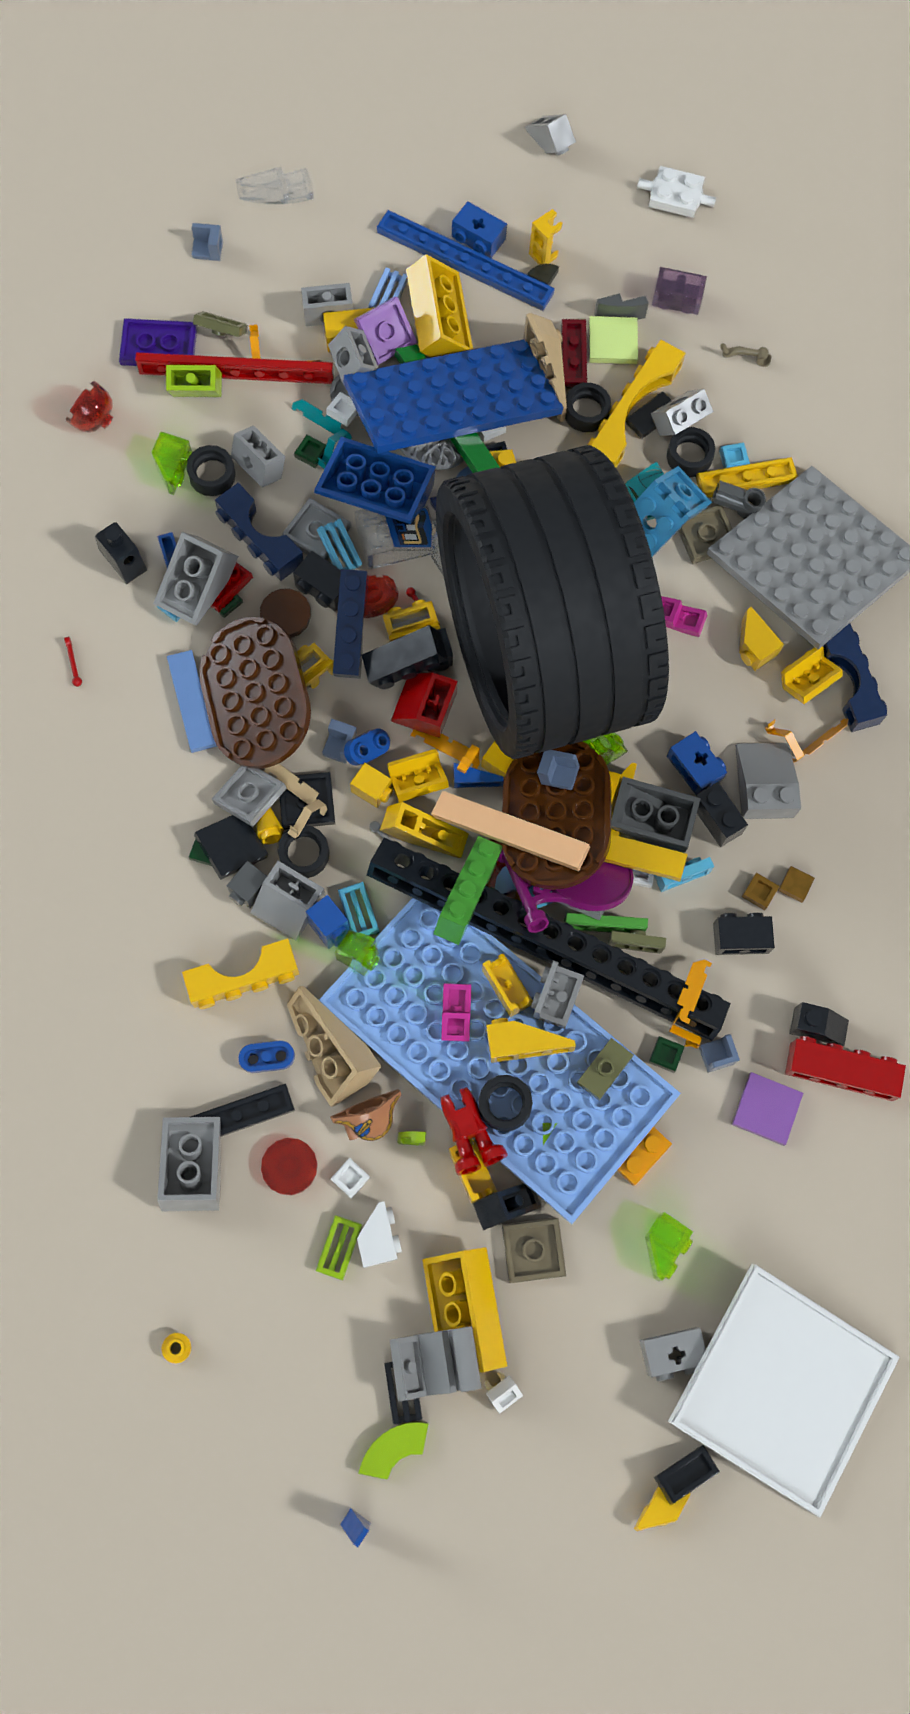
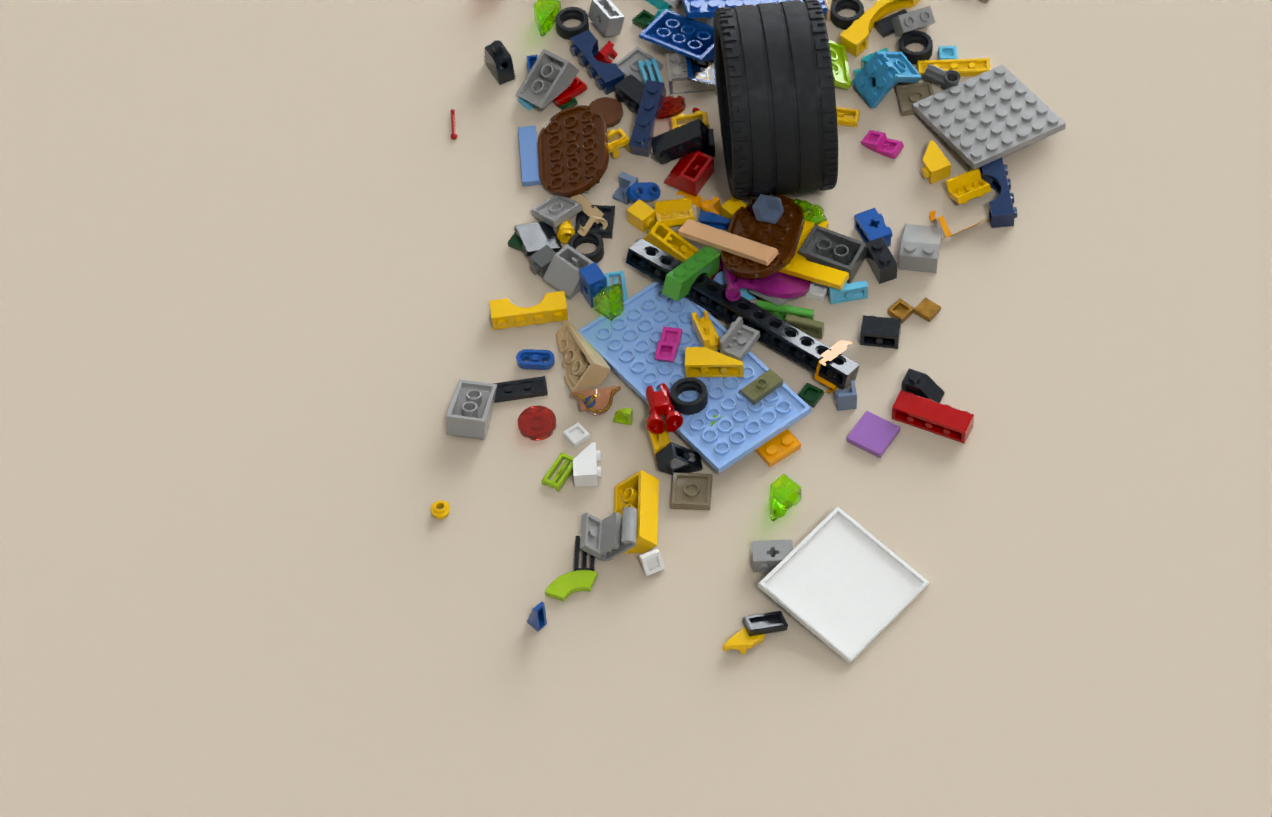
camera: 20 degrees right, 20 degrees down
none -> red tile [594,41,617,64]

